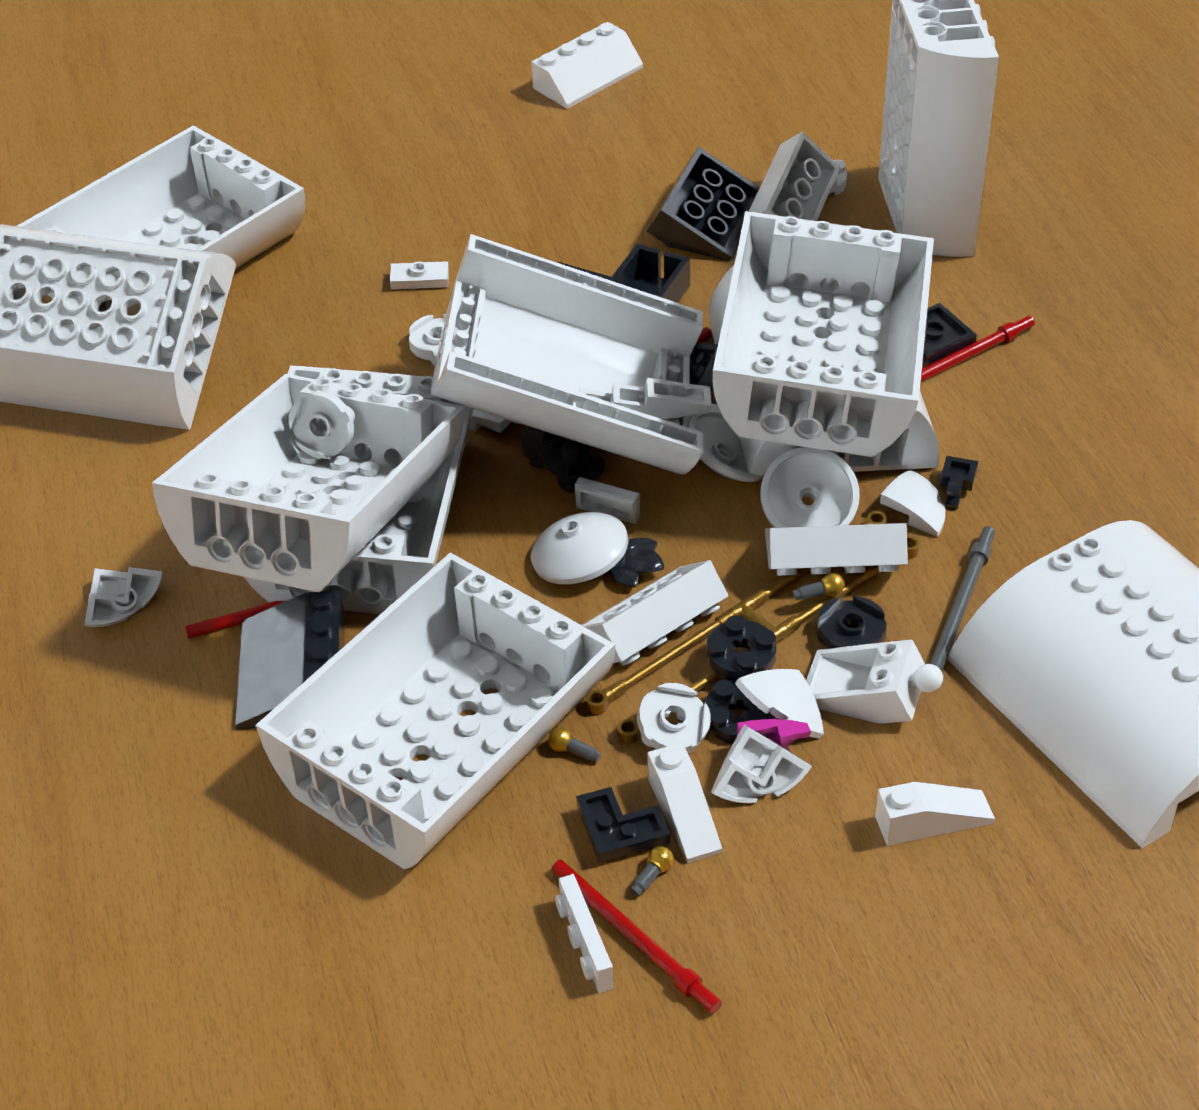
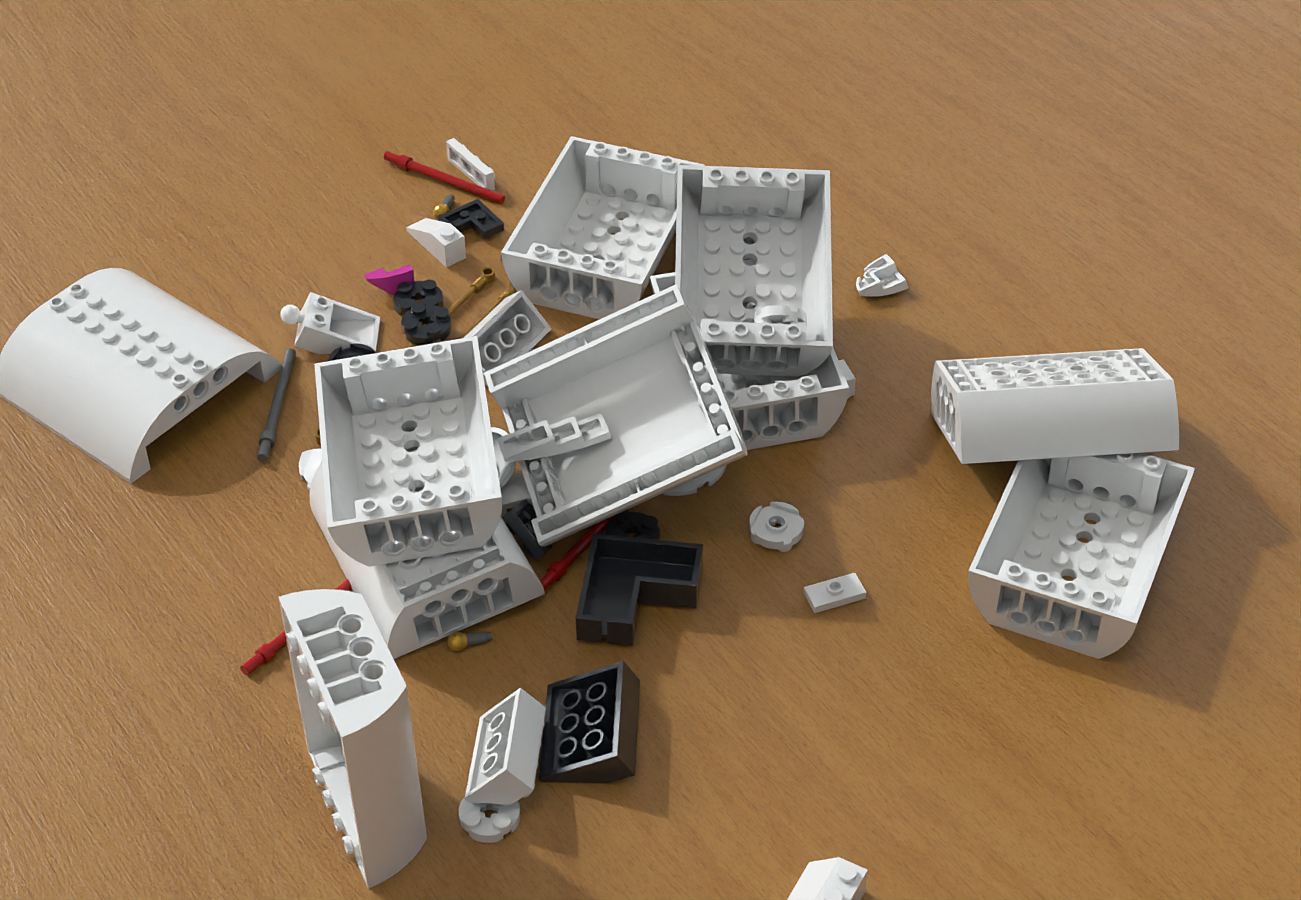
camera: 160 degrees right, 0 degrees up
white plate [637,683,711,753] -> none
white brick [711,725,812,803] -> none
white brick [735,669,824,739] -> none
white slope [875,782,995,846] -> none
black plate [940,456,979,509] -> none

